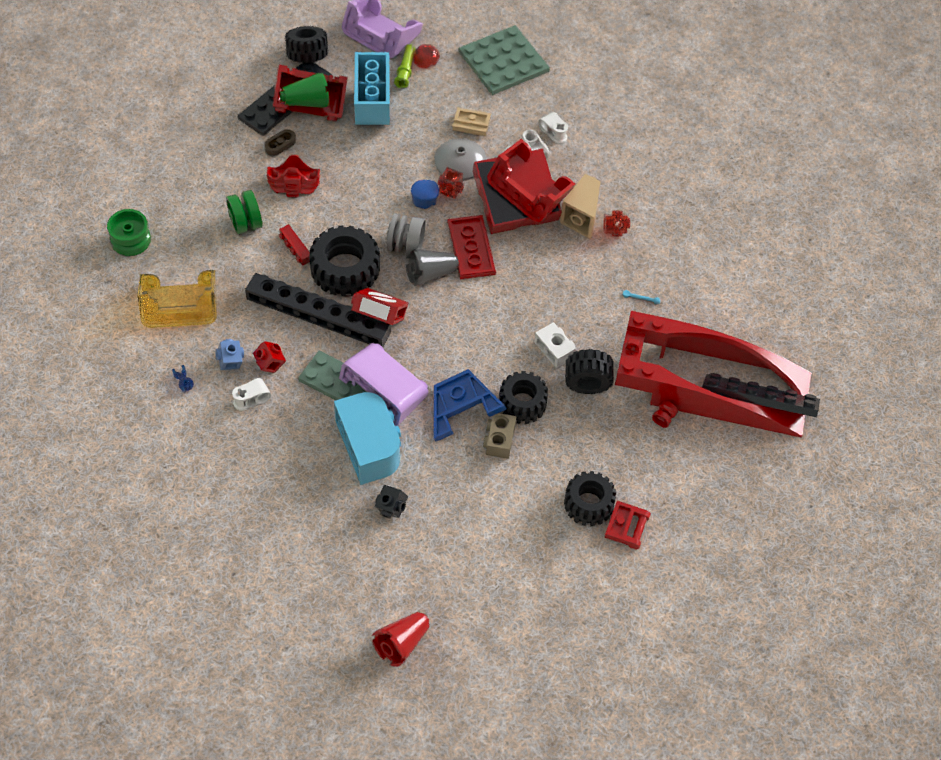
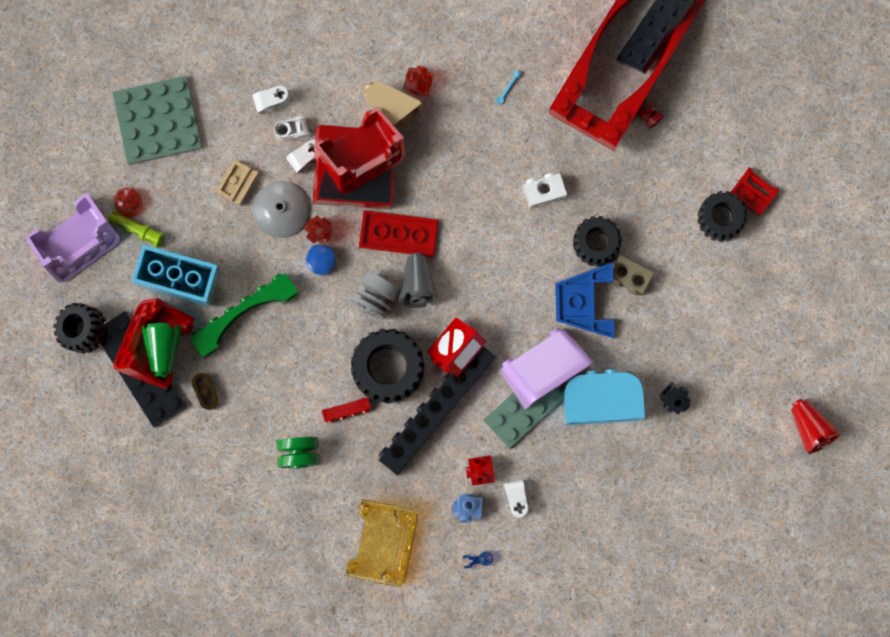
camera: 65 degrees left, 25 degrees up
green wheel [107,209,151,256] -> none
red piece [267,155,320,198] -> none
black tyre [565,349,614,394] -> none
none -> green arch [190,273,299,359]

